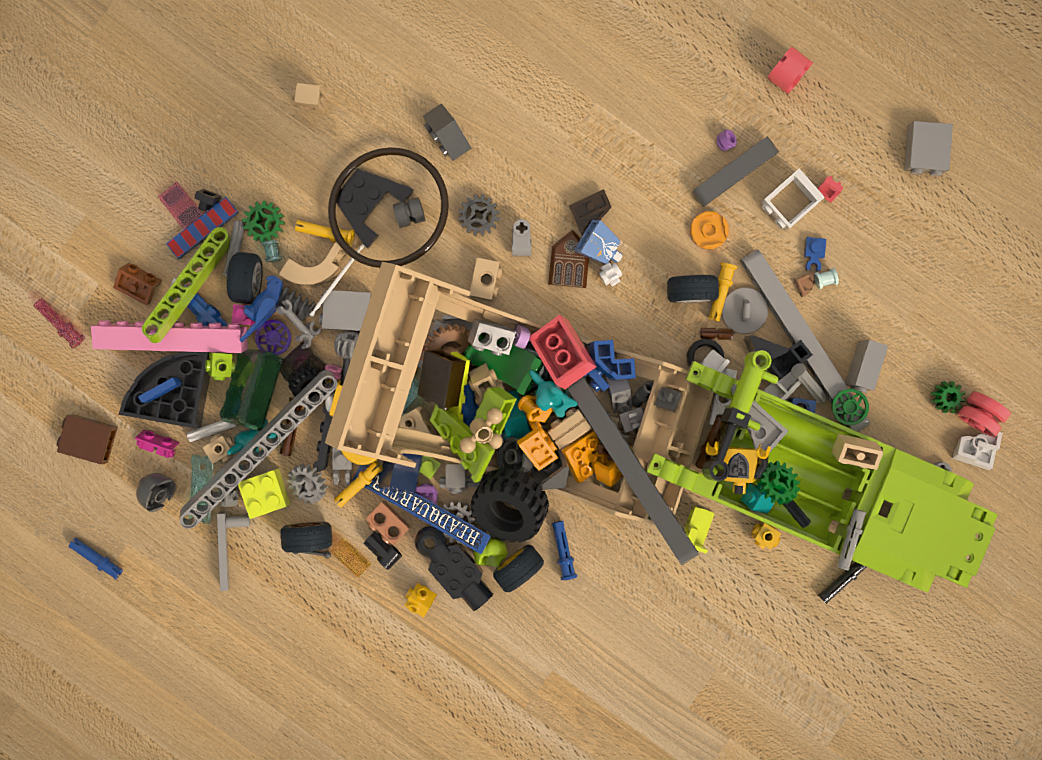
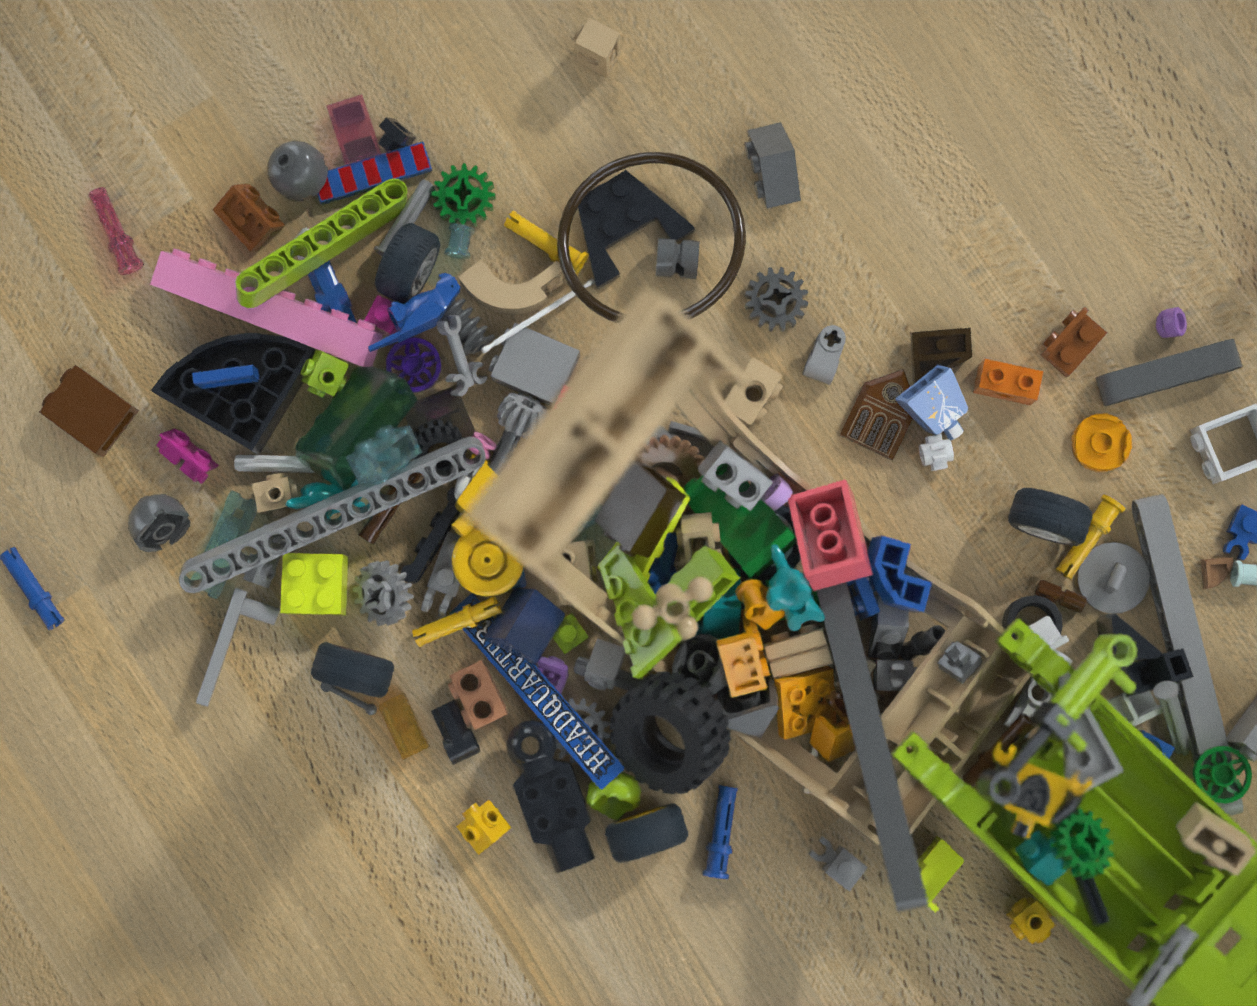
camera: 20 degrees right, 5 degrees down
none -> dark grey cylinder [267,140,328,202]
none -> clear light blue brick [346,425,422,485]
none -> light grey brick [808,836,868,892]
none -> orange brick [973,359,1043,405]
none -> dark orange bracket [1040,307,1107,378]

